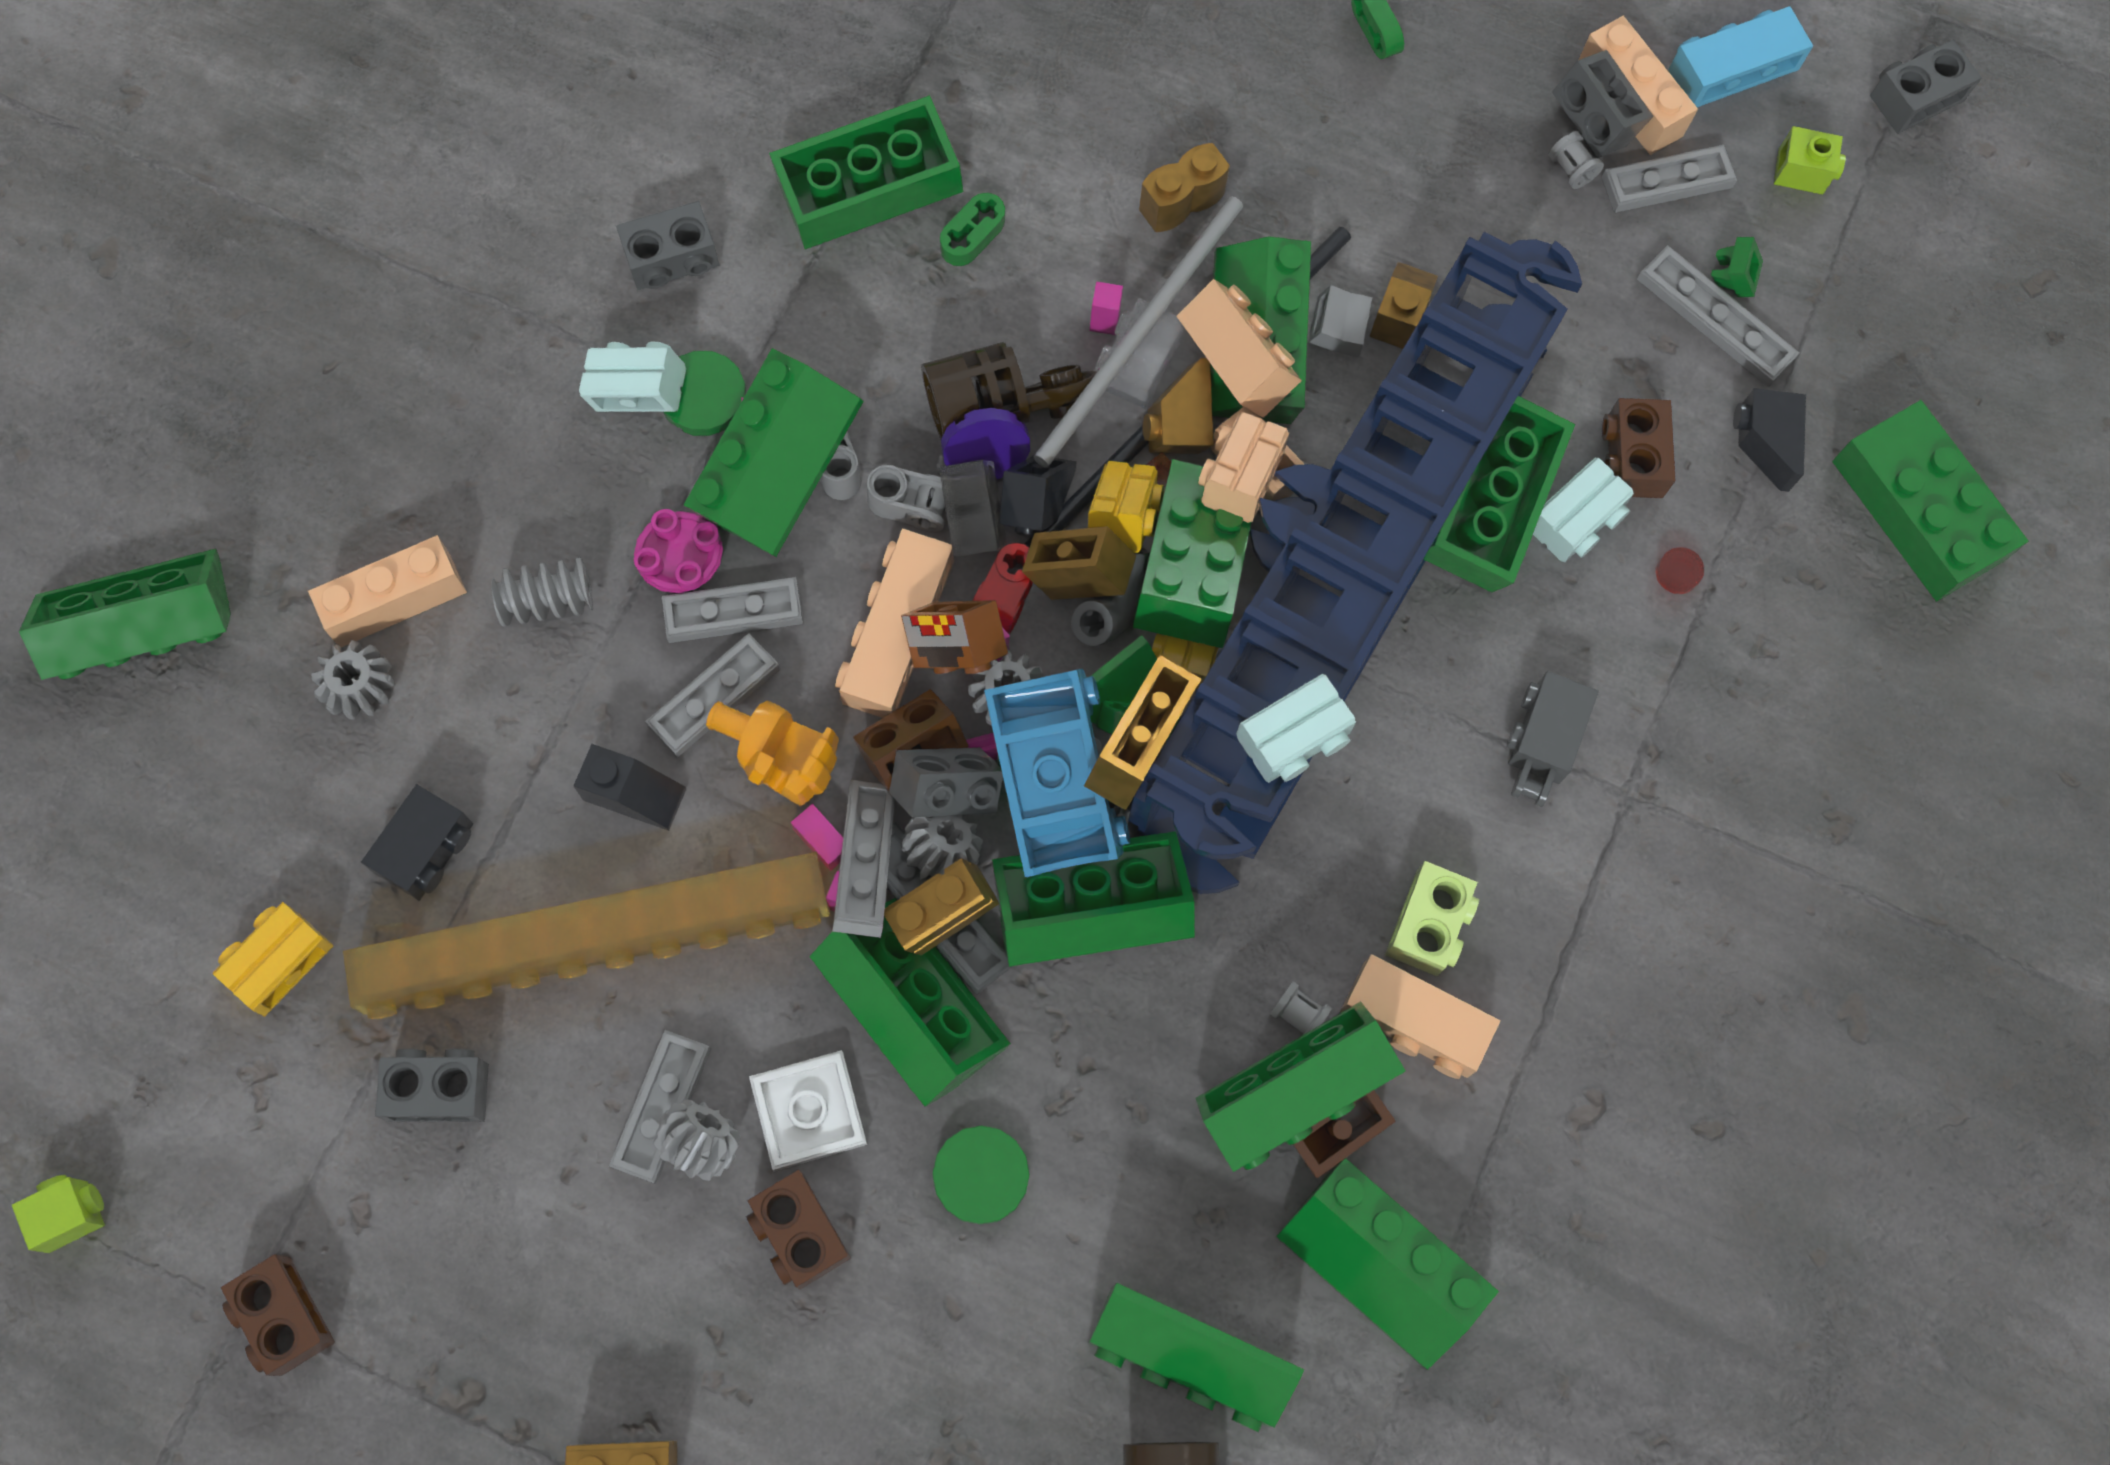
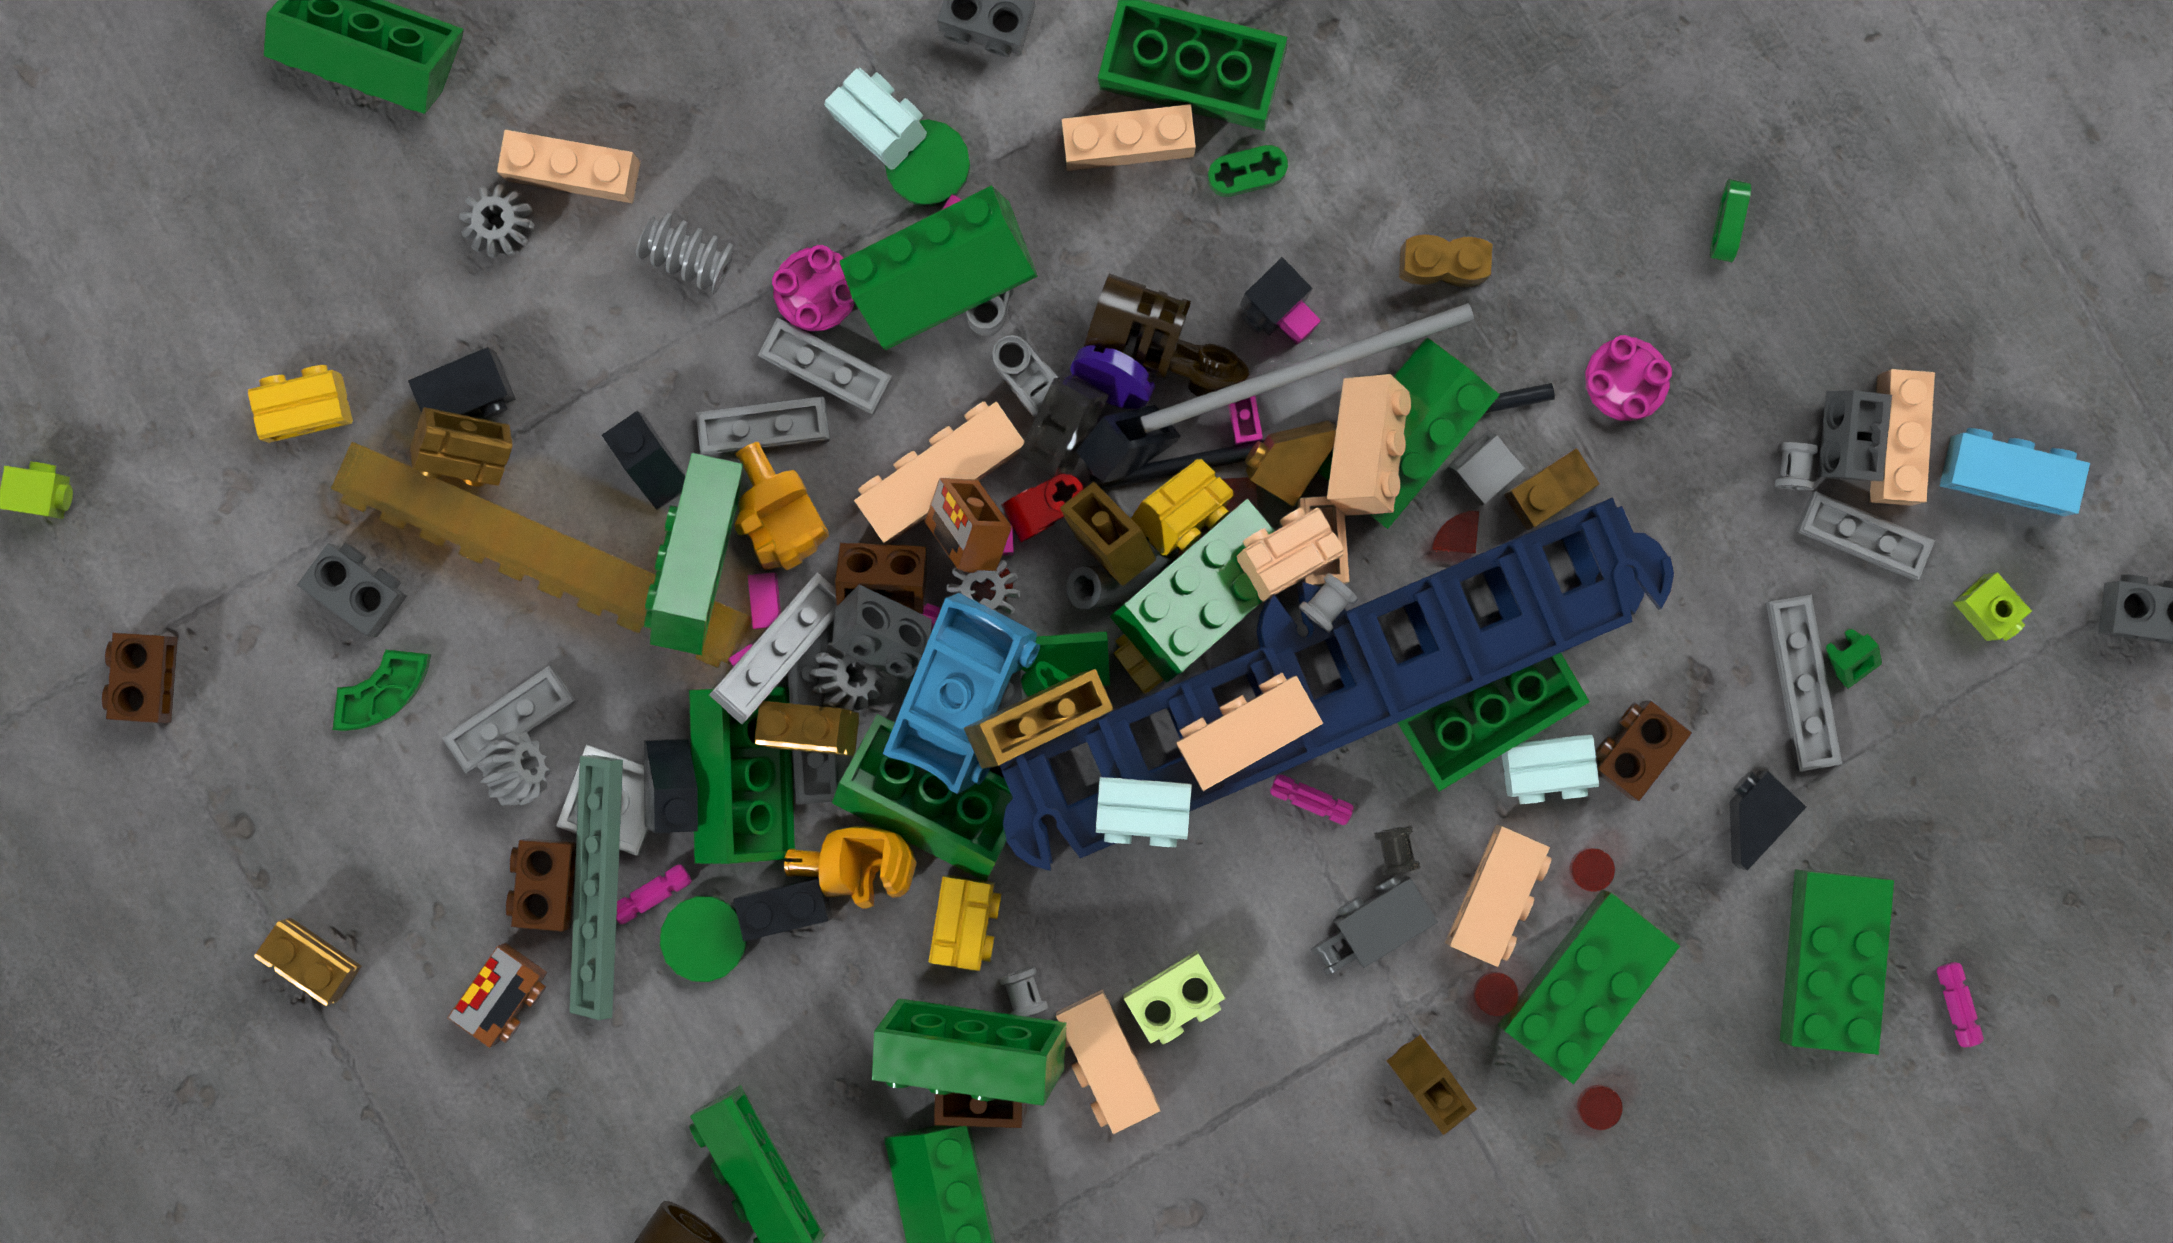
camera: 40 degrees right, 15 degrees up
none -> green tile [332,649,431,731]
none -> pearl gold brick [410,407,512,487]
none -> brick [447,943,548,1048]
none -> sand green plate [569,755,623,1020]
none -> dark pink axle [616,864,692,925]
none -> brick [644,453,743,656]
none -> black slope [644,739,698,833]
none -> black brick [733,877,833,942]
none -> light orange piece [784,826,917,909]
none -> yellow brick [928,874,1002,971]
none -> light nougat brick [1062,104,1196,171]
none -> light nougat brick [1175,673,1323,791]
none -> dark pink piece [1228,396,1263,445]
none -> black brick [1240,257,1313,336]
none -> dark pink axle [1270,774,1354,825]
none -> light grey bush [1299,573,1358,633]
none -> clear smoke bush [1374,825,1421,875]
none -> pearl gold slope [1386,1034,1477,1135]
none -> clear red tile [1431,511,1479,554]
none -> light nougat brick [1445,825,1551,967]
none -> clear red tile [1473,972,1518,1016]
none -> green brick [1497,889,1680,1085]
none -> clear red tile [1577,1085,1623,1130]
none -> dark pink dish [1585,335,1672,421]
none -> dark pink axle [1937,962,1984,1047]

